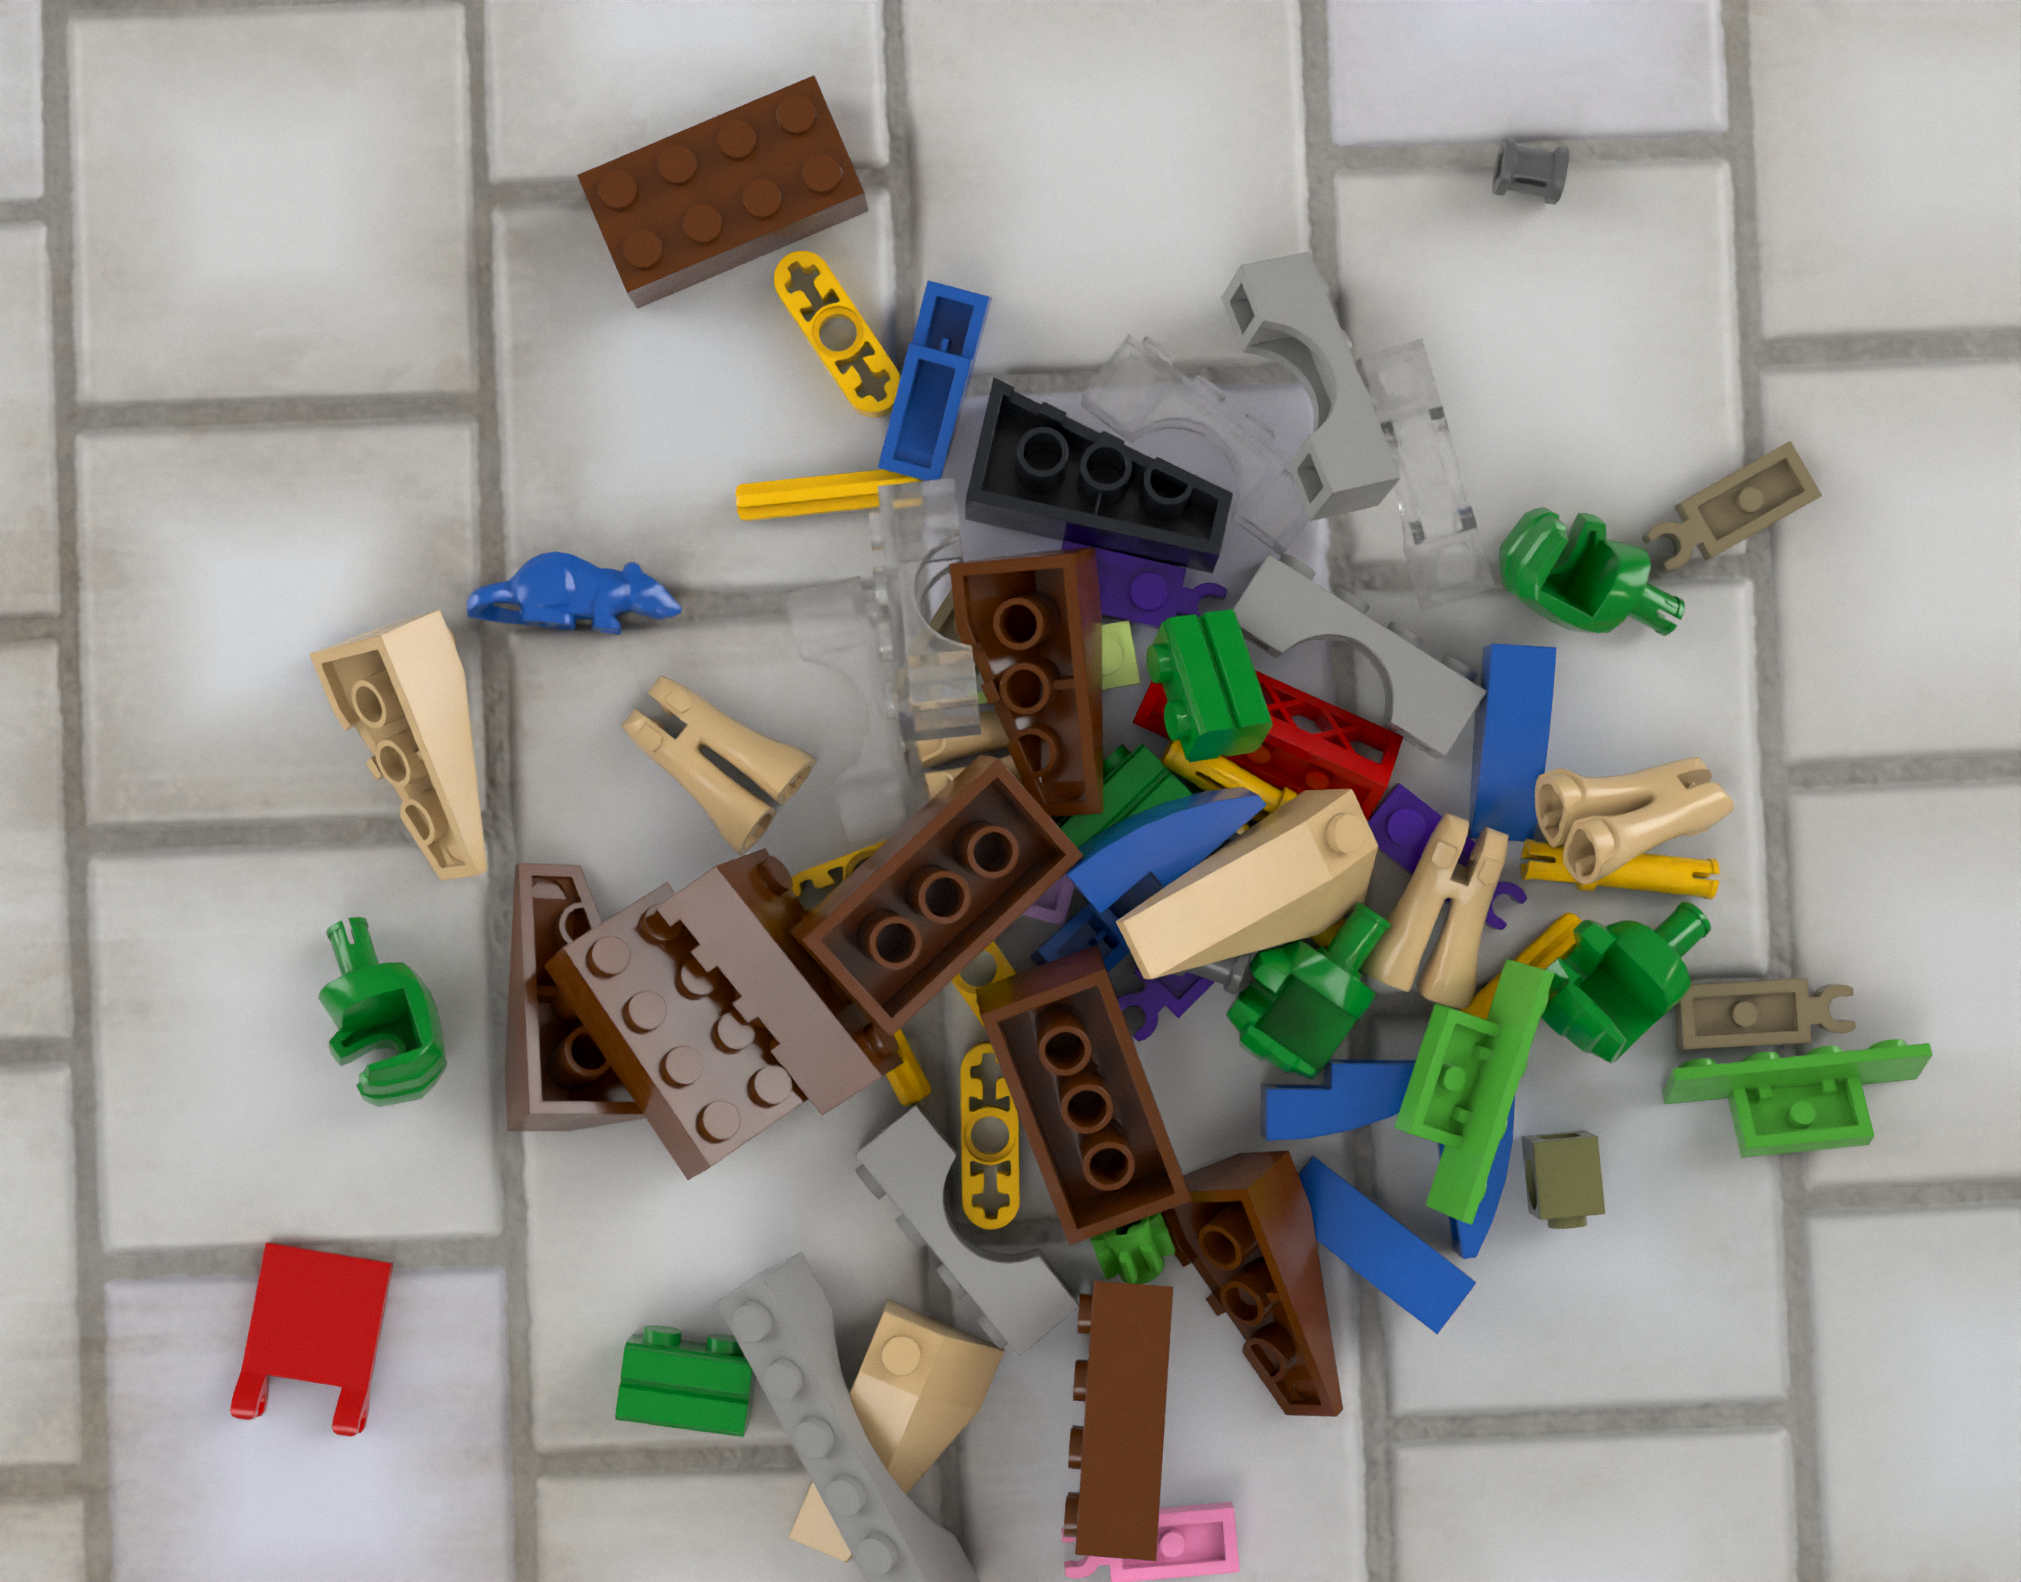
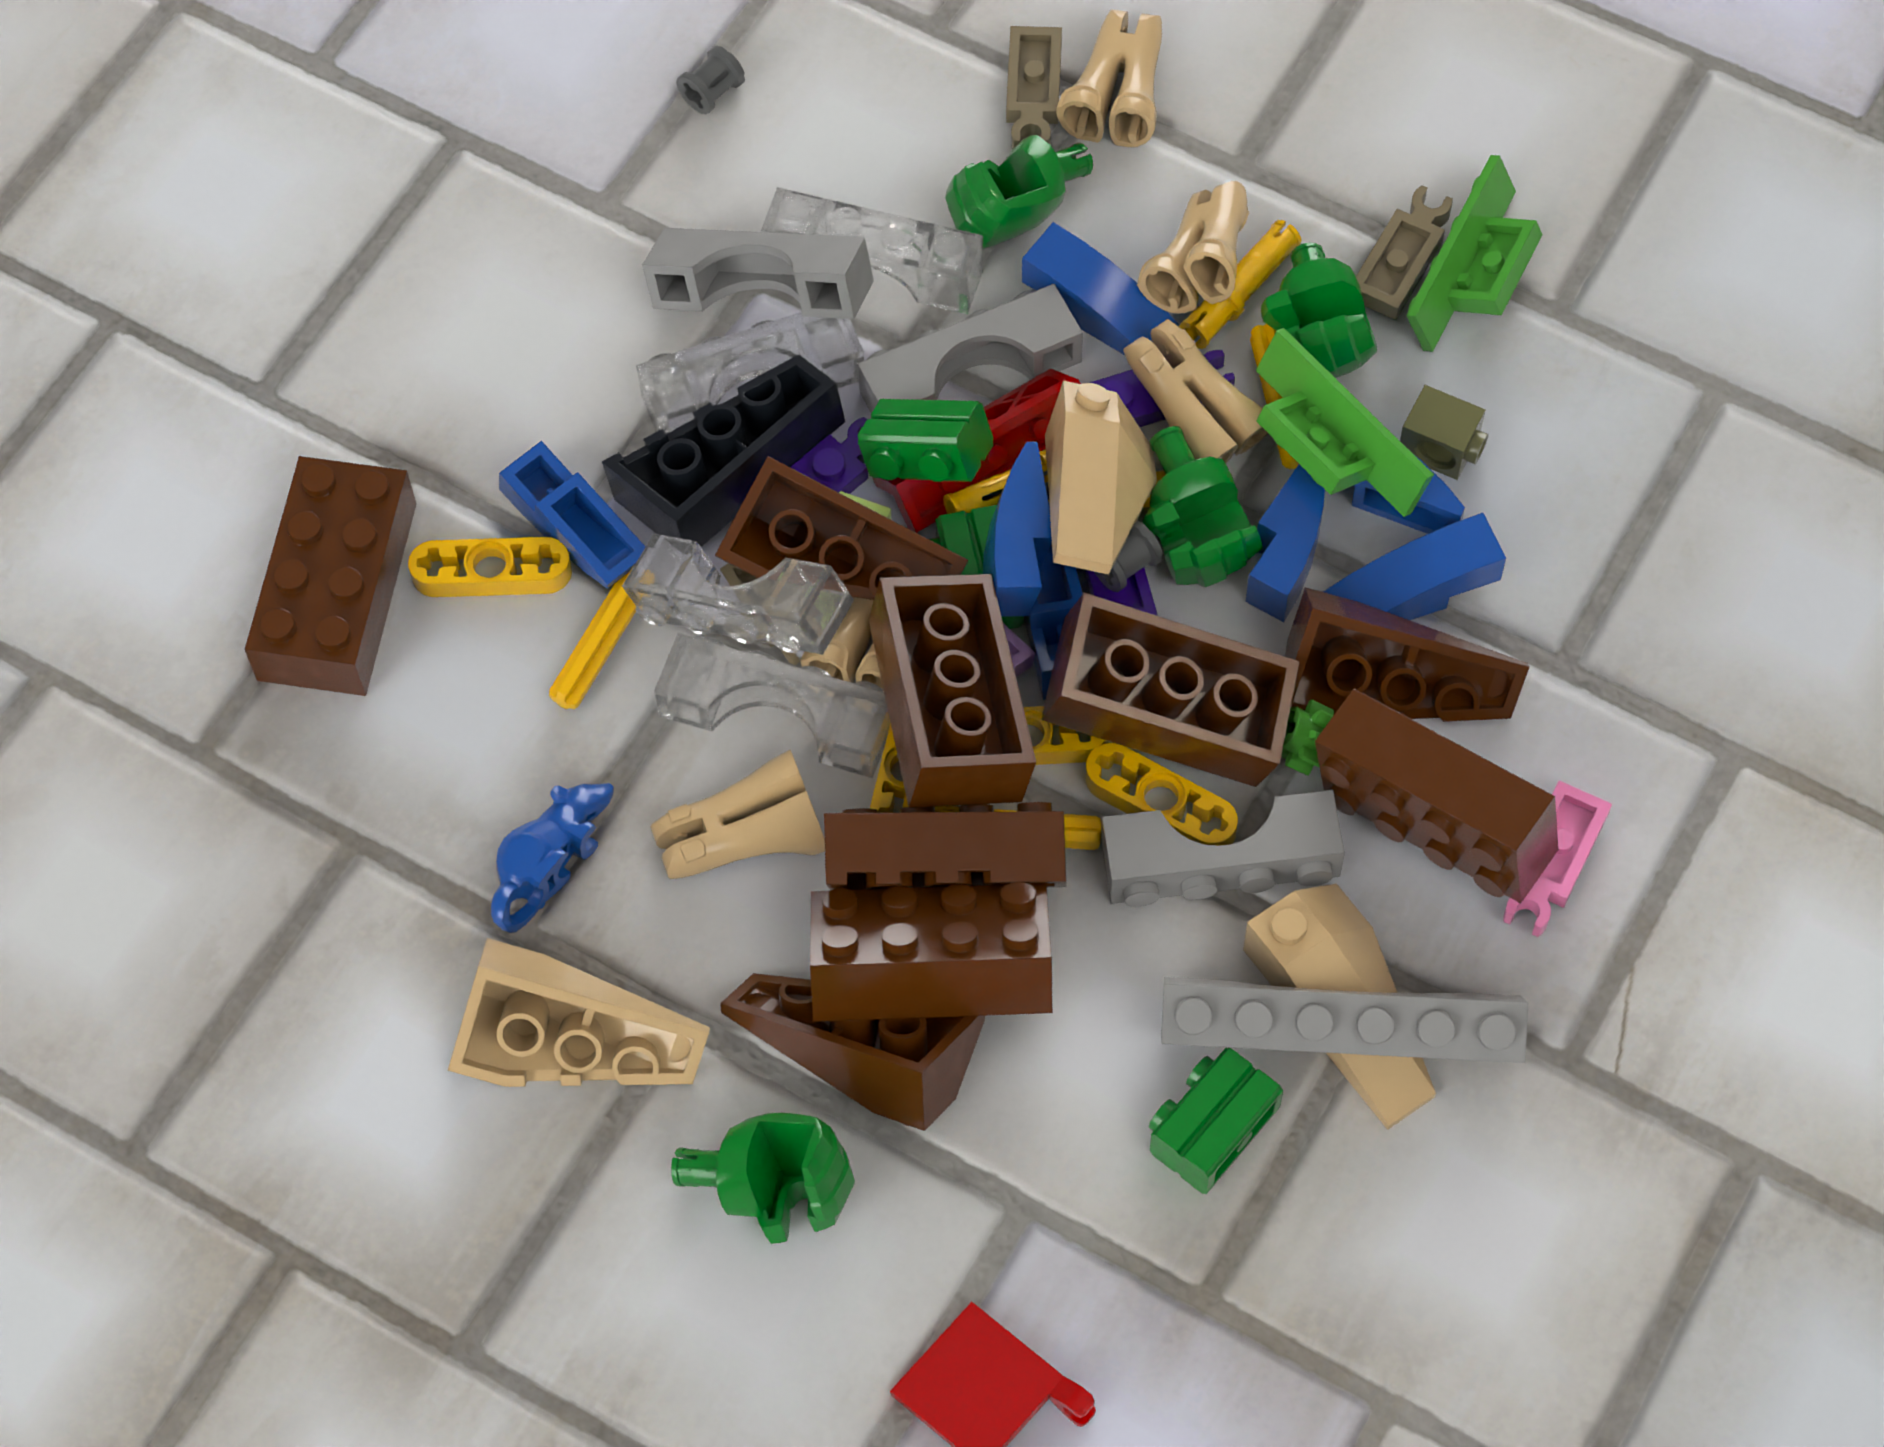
camera: 55 degrees left, 25 degrees down
none -> tan piece [1056,9,1162,147]

